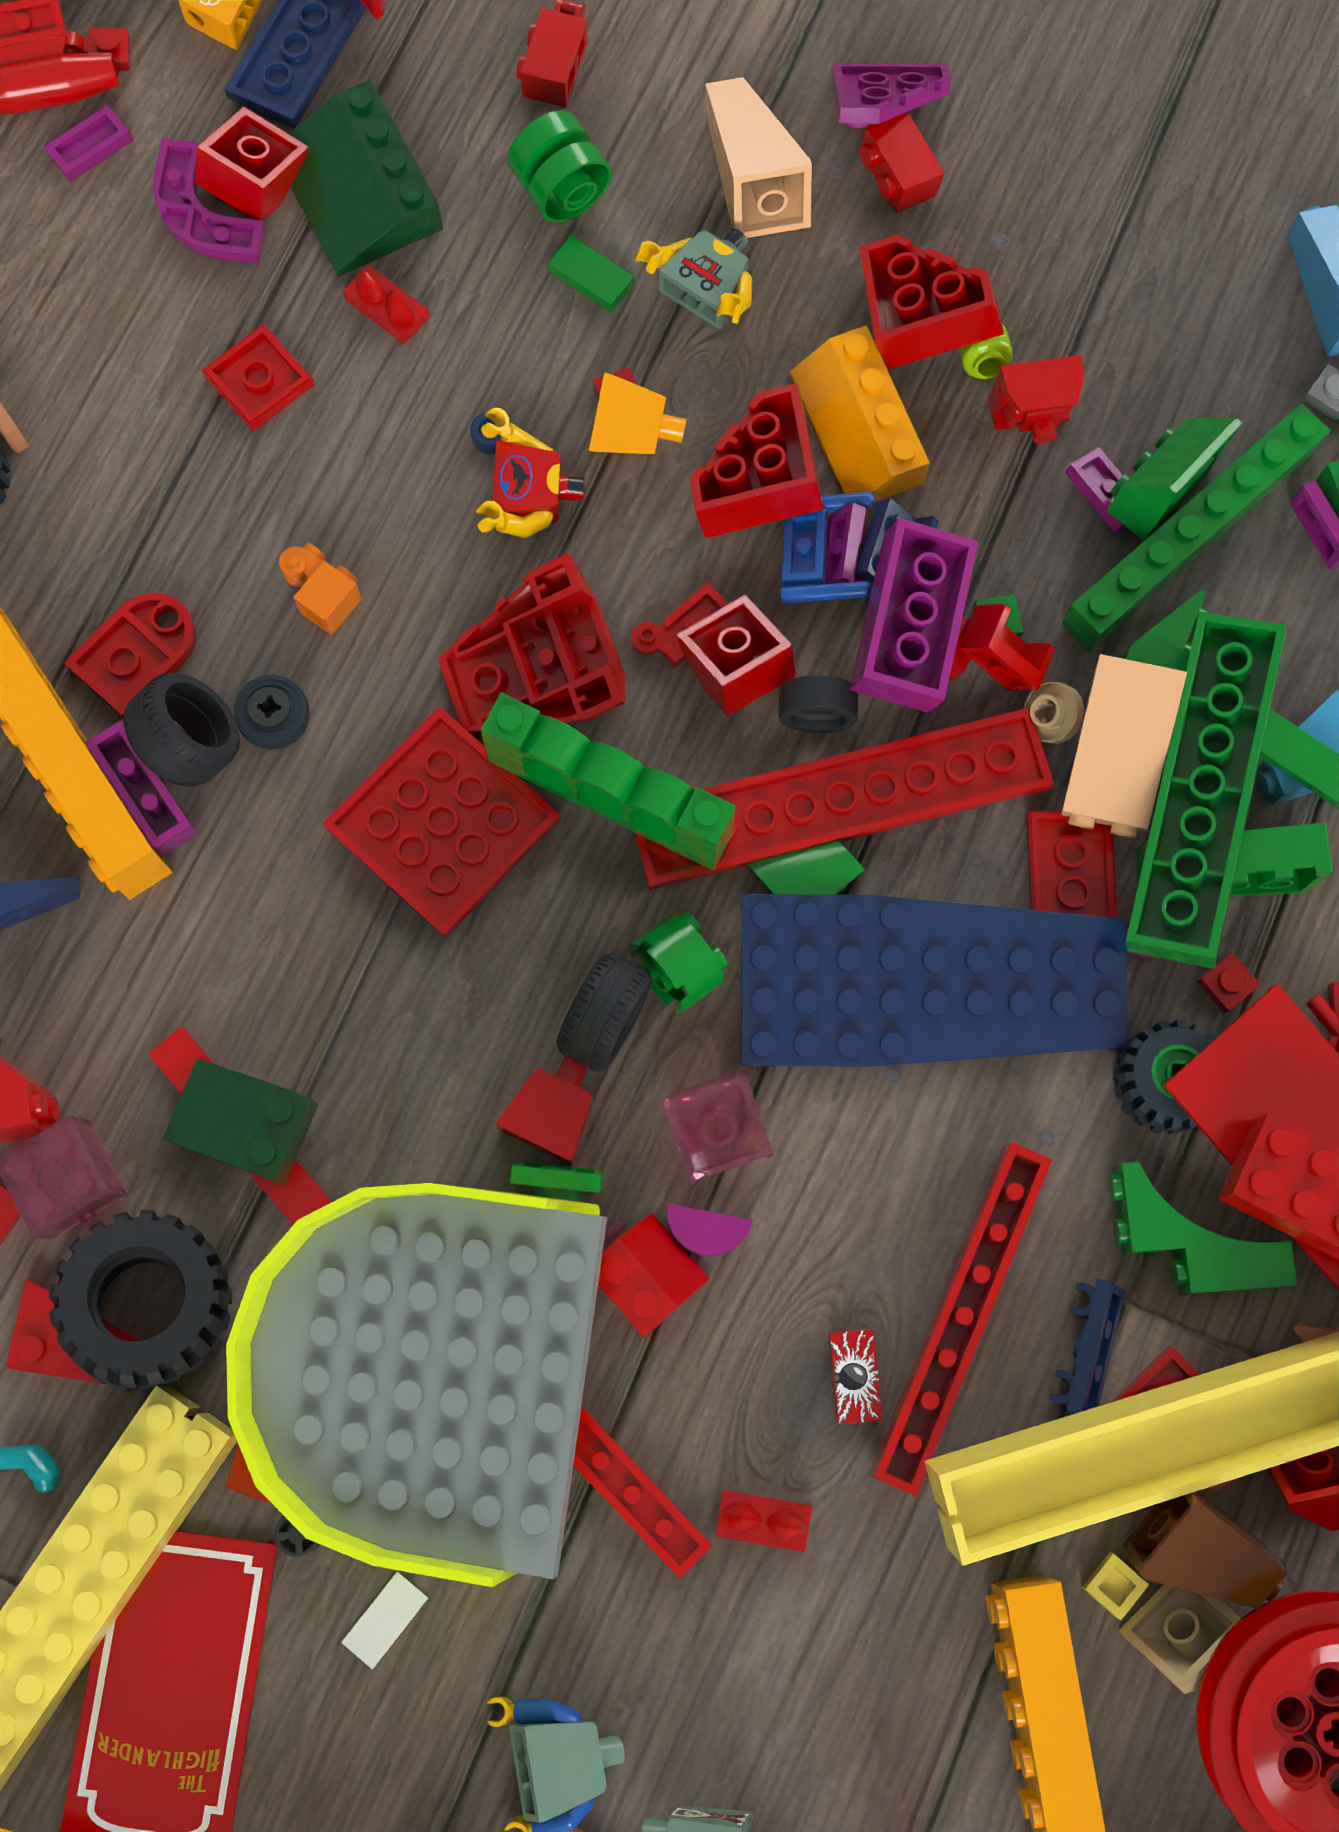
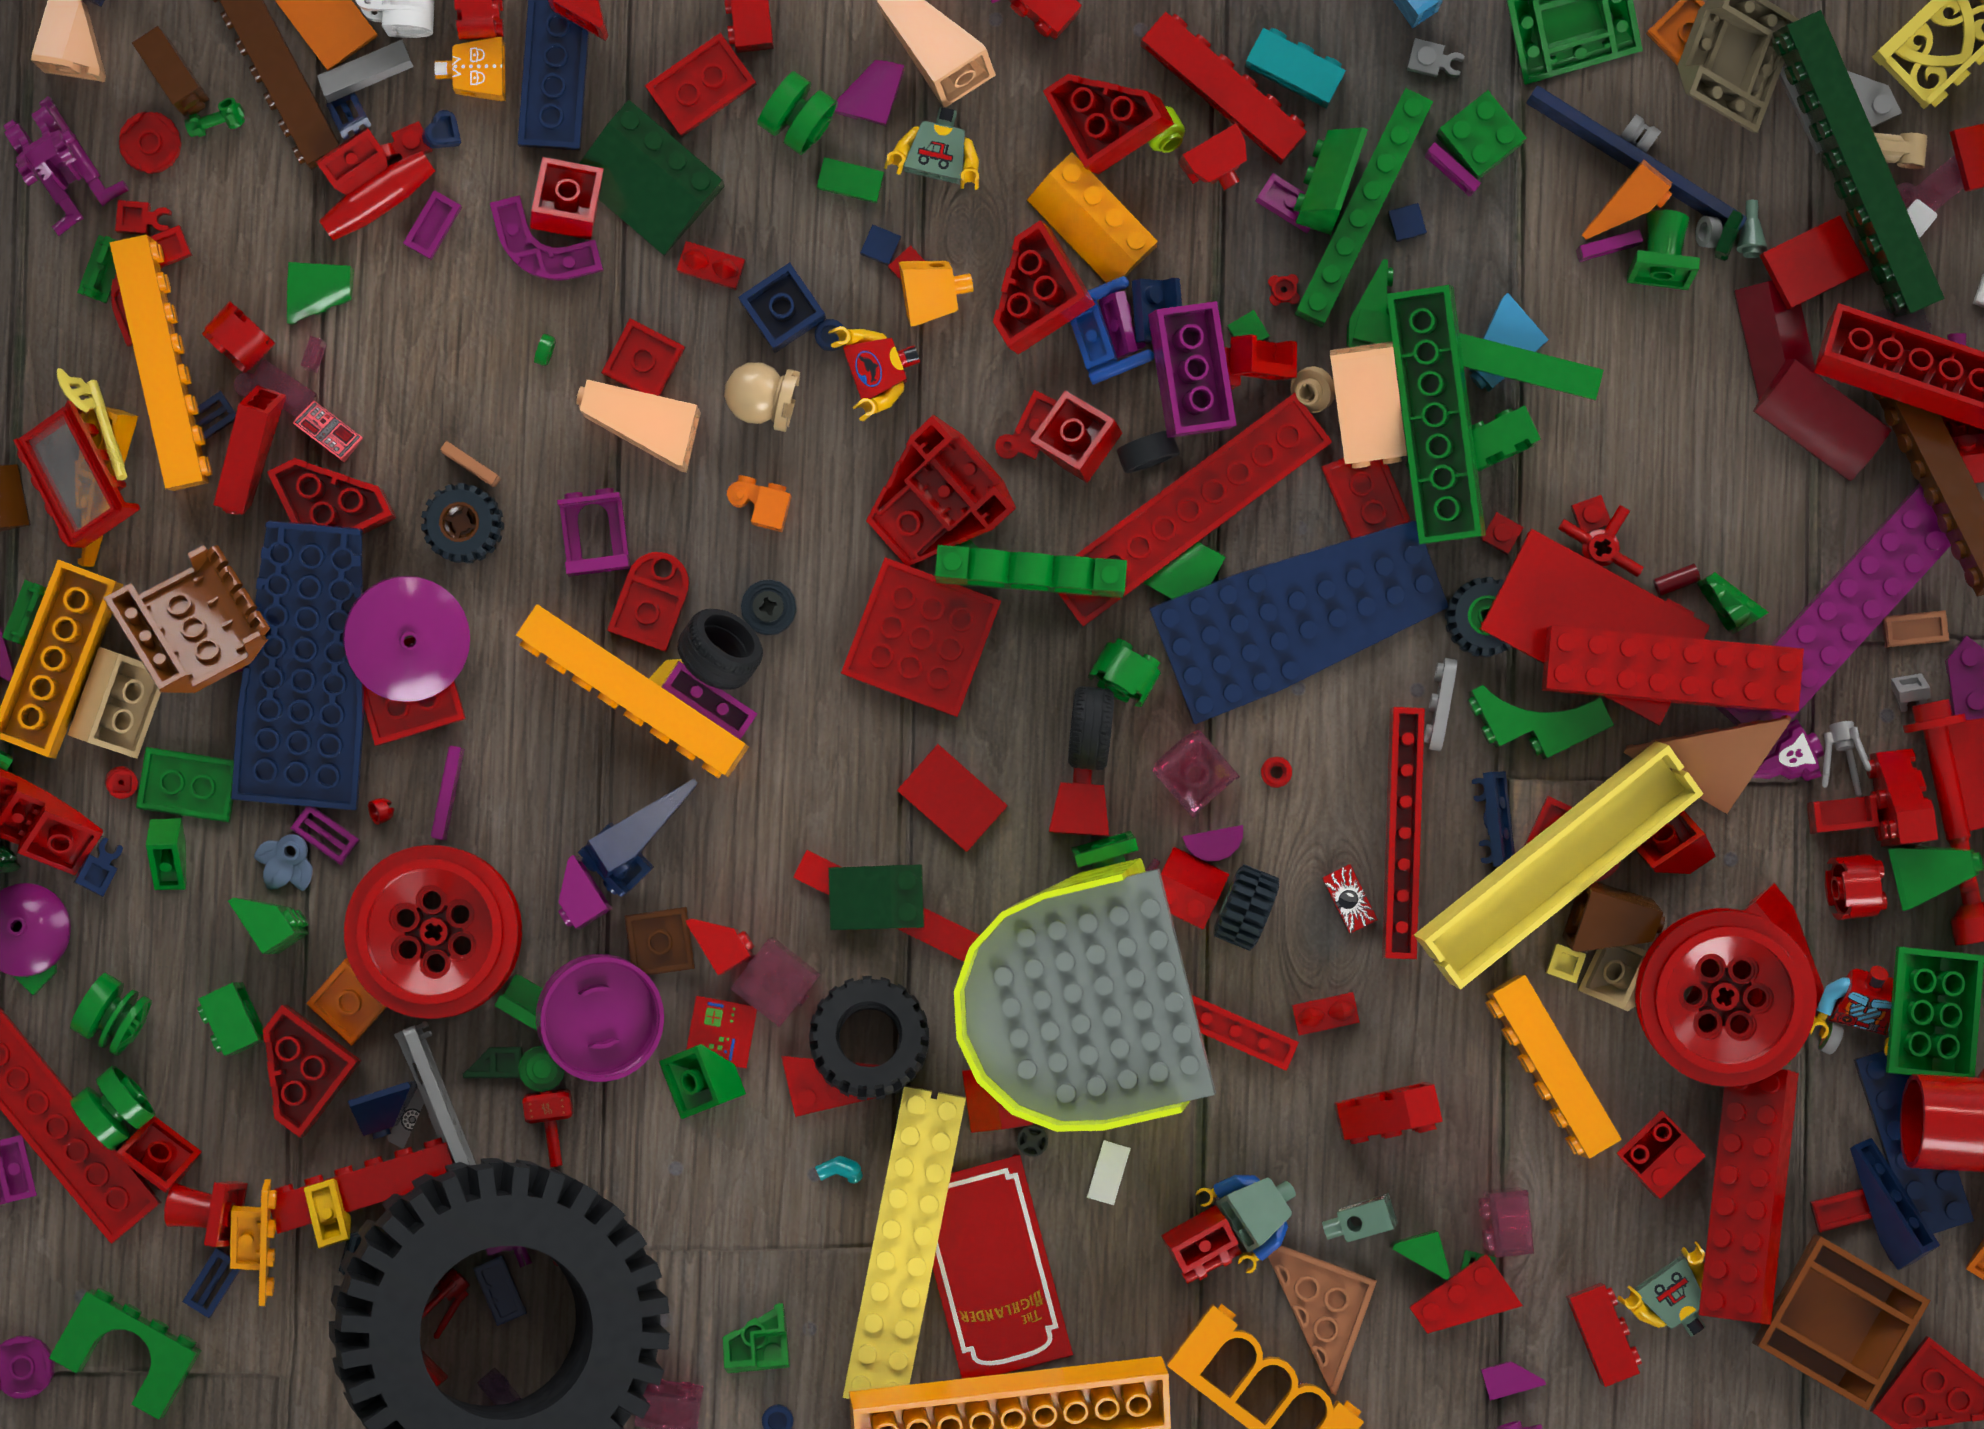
camera: 20 degrees left, 10 degrees up
none -> dark blue tile [422,110,461,148]
none -> green tile [534,333,556,366]
none -> magenta panel [557,488,631,577]
none -> light nougat slope [576,380,701,473]
none -> red plate [644,32,757,138]
none -> tan tile [724,362,800,432]
none -> dark blue brick [738,262,826,353]
none -> magenta slope [834,60,905,126]
none -> dark blue tile [860,224,901,266]
none -> red tile [897,744,1008,852]
none -> red brick [1140,11,1307,165]
none -> red brick [1161,1205,1242,1284]
none -> black wheel [1214,864,1280,951]
none -> teal brick [1244,28,1346,109]
none -> red plate [1261,757,1292,788]
none -> red plate [1268,274,1300,306]
none -> red brick [1334,1082,1443,1144]
none -> dark blue tile [1388,203,1427,242]
none -> light grey plate [1424,658,1458,751]

